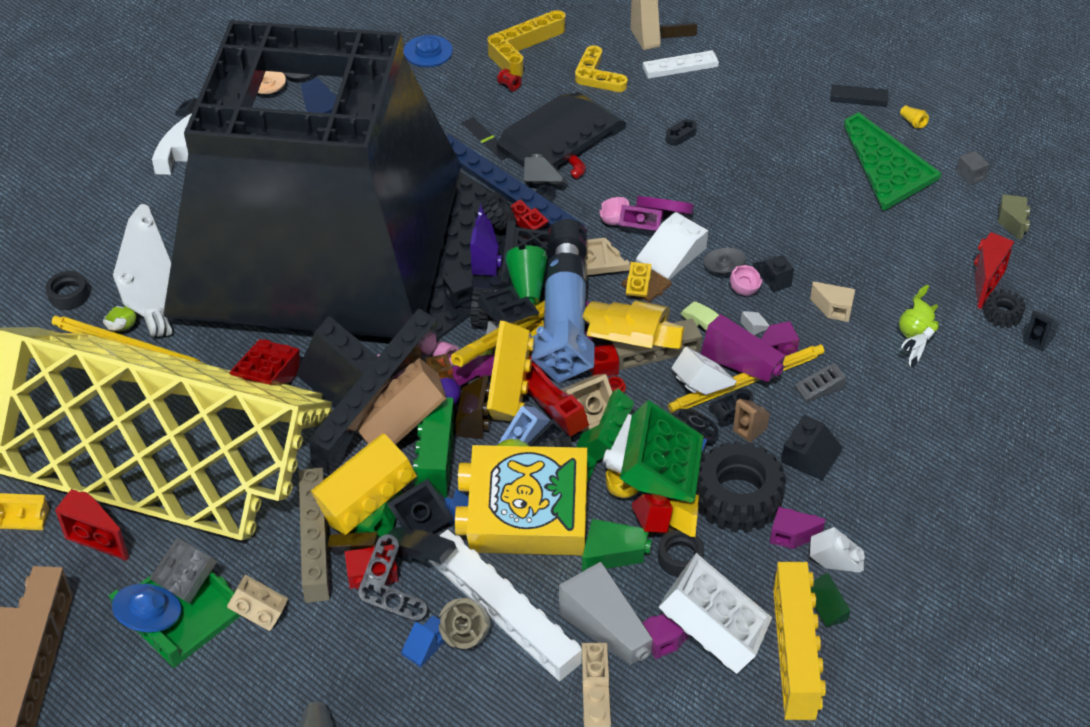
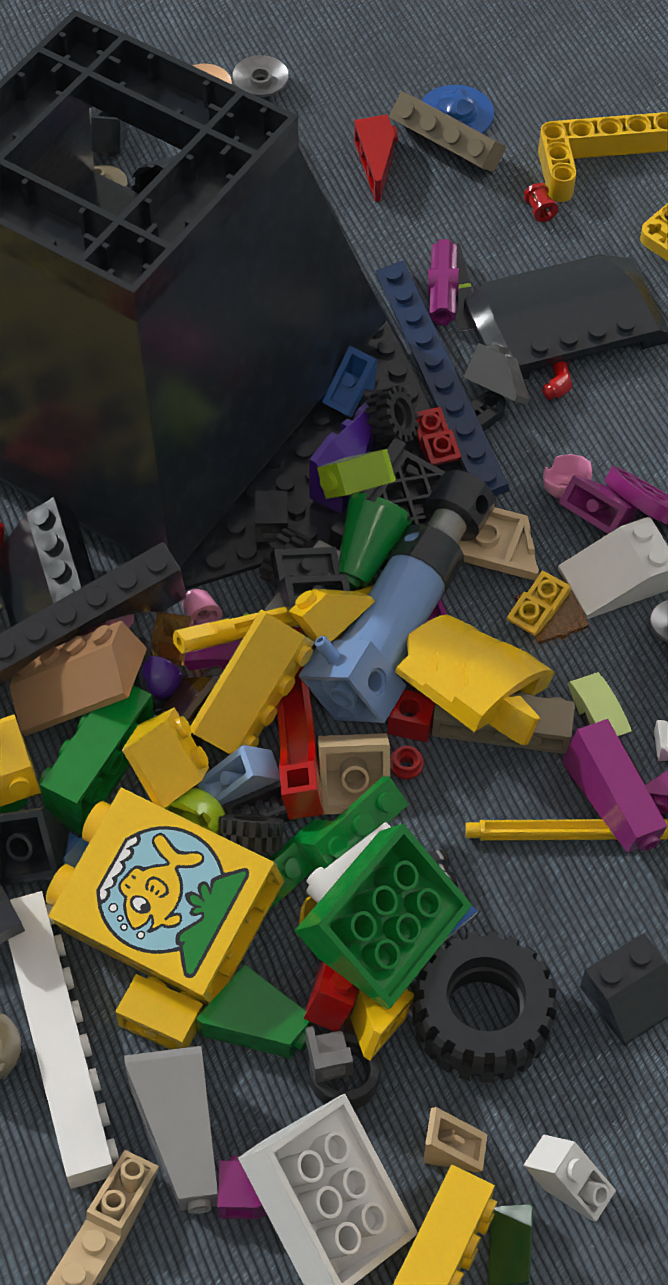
camera: 25 degrees right, 10 degrees up
white slope [672,346,737,395] -> none
black wheel [672,409,719,444] -> none
black piece [709,388,753,426] -> none
medium nougat slope [733,399,770,443] -> none
magenta slope [770,507,826,549] -> none
none -> yellow brick [115,974,203,1050]
none -> yellow slope [122,707,209,808]
none -> yellow slope [289,589,375,642]
none -> flat silver panel [306,1026,353,1083]
none -> lime slope [317,449,396,499]
none -> blue slope [322,346,378,417]
none -> dark tan brick [389,91,507,173]
none -> tan slope [423,1107,487,1172]
none -> magenta piece [428,239,459,325]

